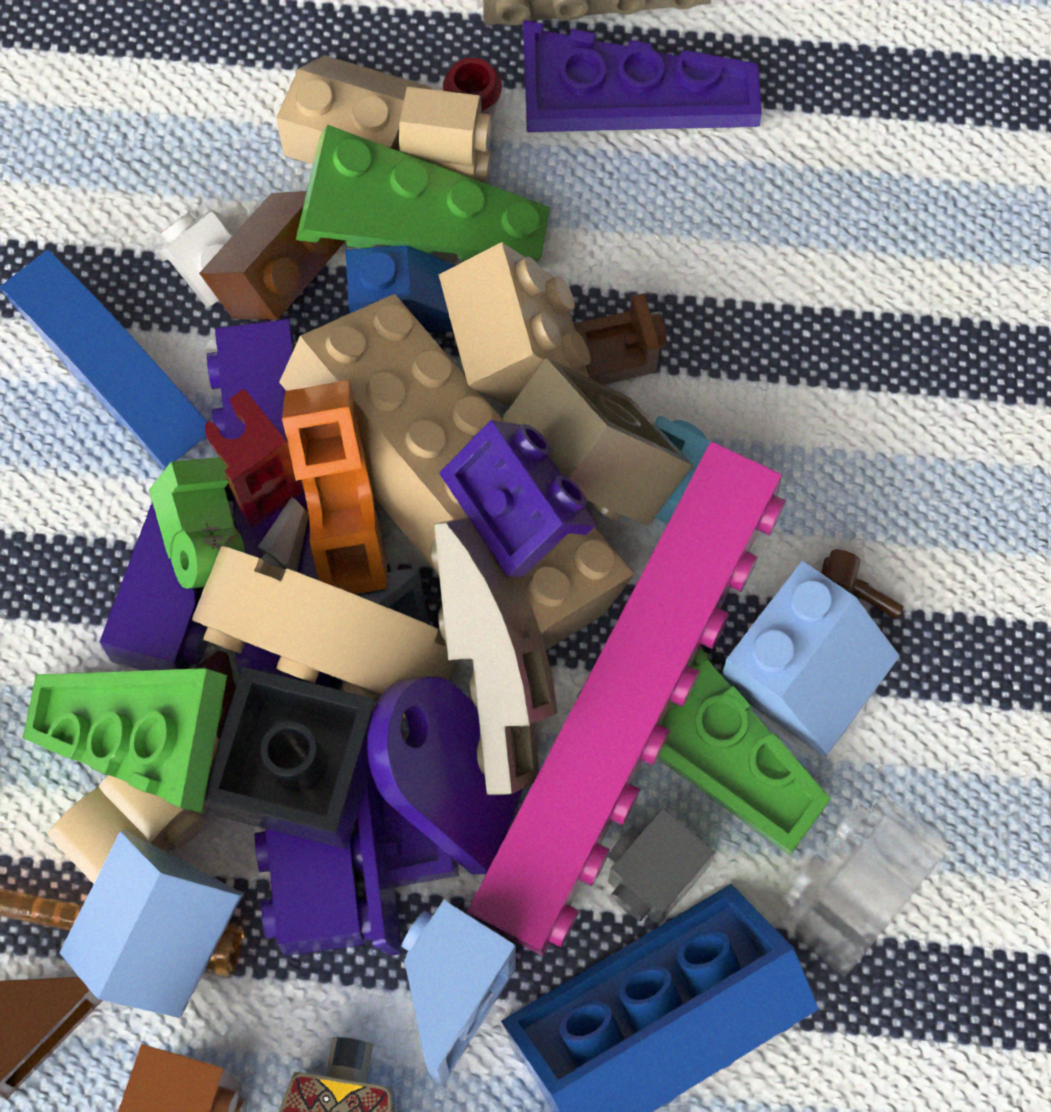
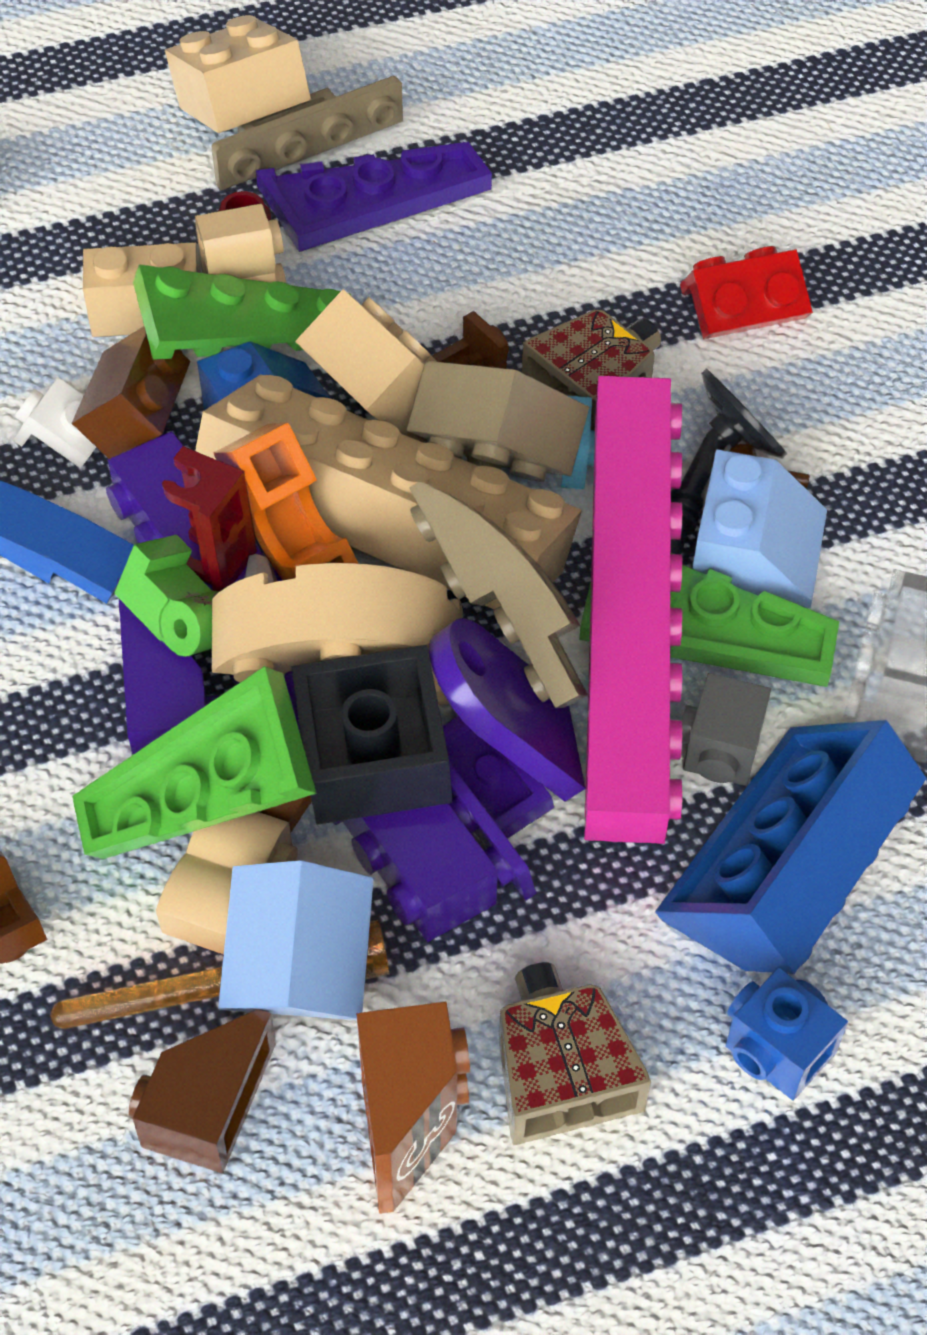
camera: 25 degrees left, 15 degrees down
light blue slope [402,900,516,1086] -> none
dark purple bracket [439,420,596,577] -> none
none -> torso [522,309,661,431]
none -> black dish [670,368,787,555]
none -> red bracket [680,246,813,340]

